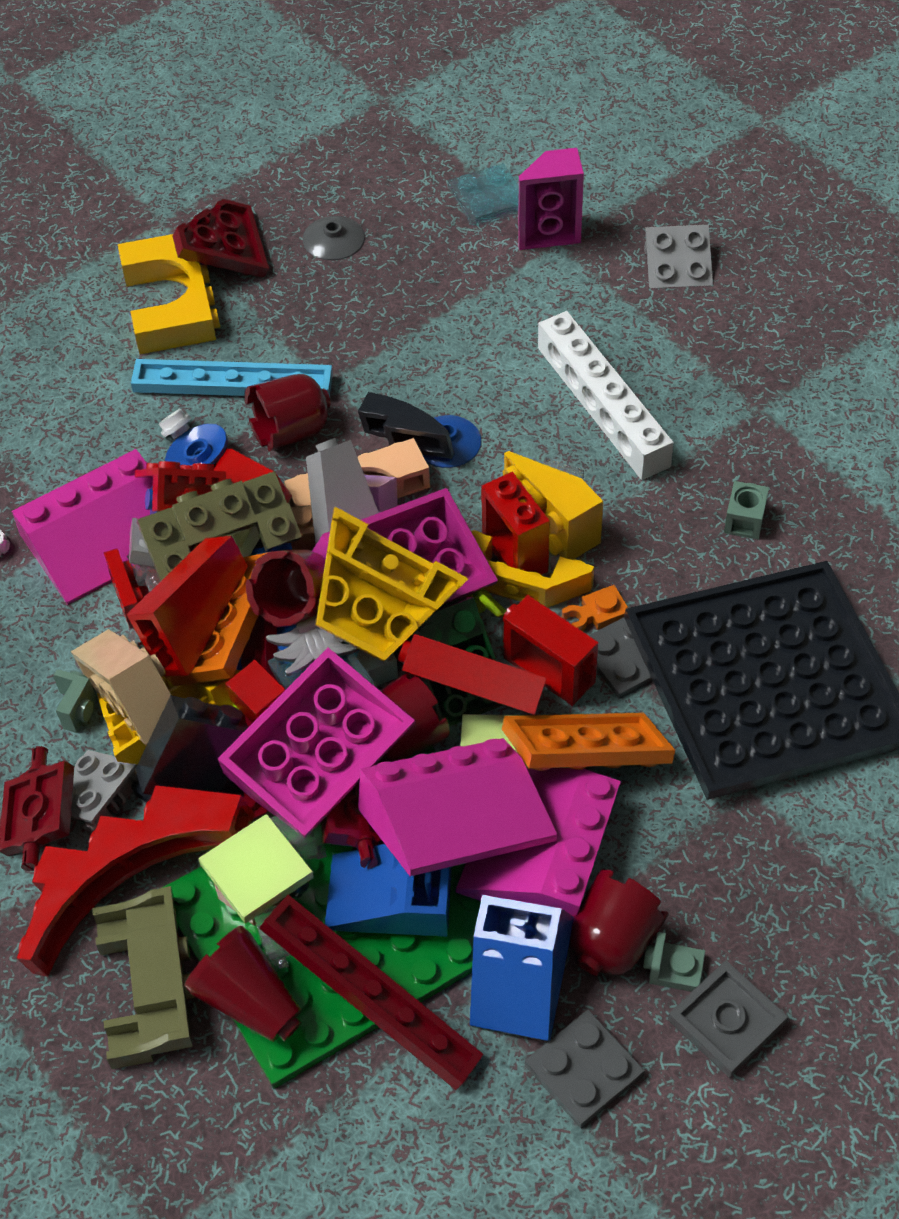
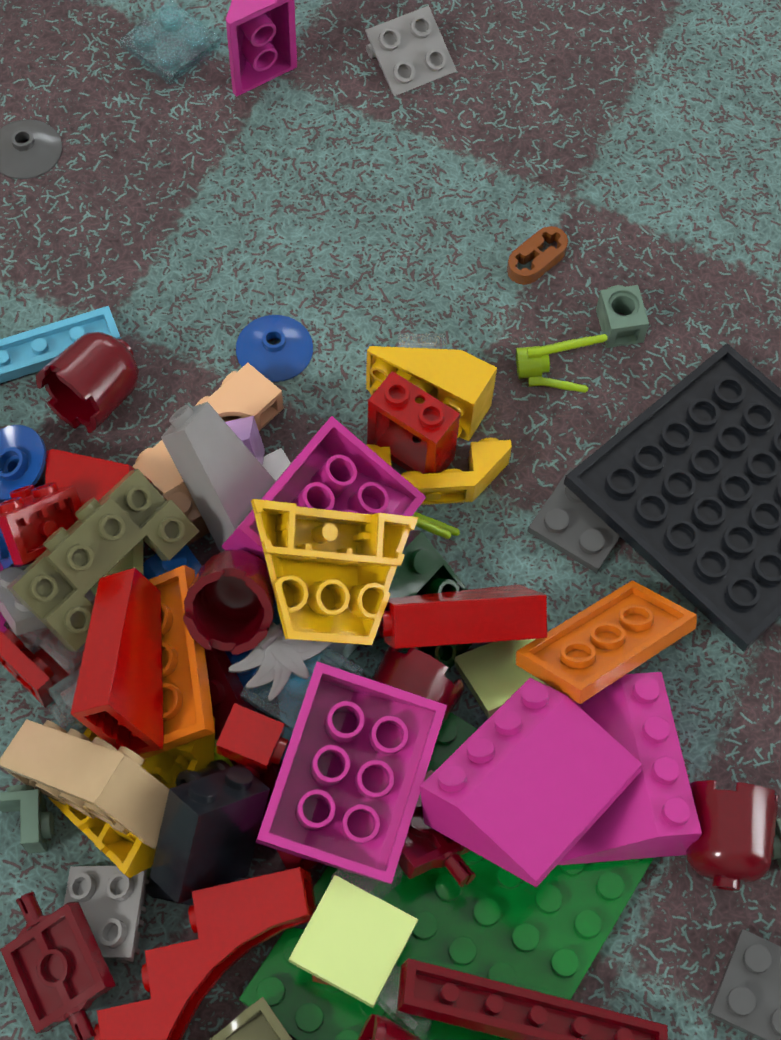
camera: 30 degrees left, 10 degrees up
blue slope [325,844,452,936] -> none
black slope [358,392,455,459] -> none
blue slope [470,895,574,1042] -> none
red window [503,595,599,706] -> none
white brick [538,311,674,480] -> none
orange plate [562,585,628,631] -> none
none -> dark orange beam [507,226,568,285]
none -> lime plant [516,334,608,393]

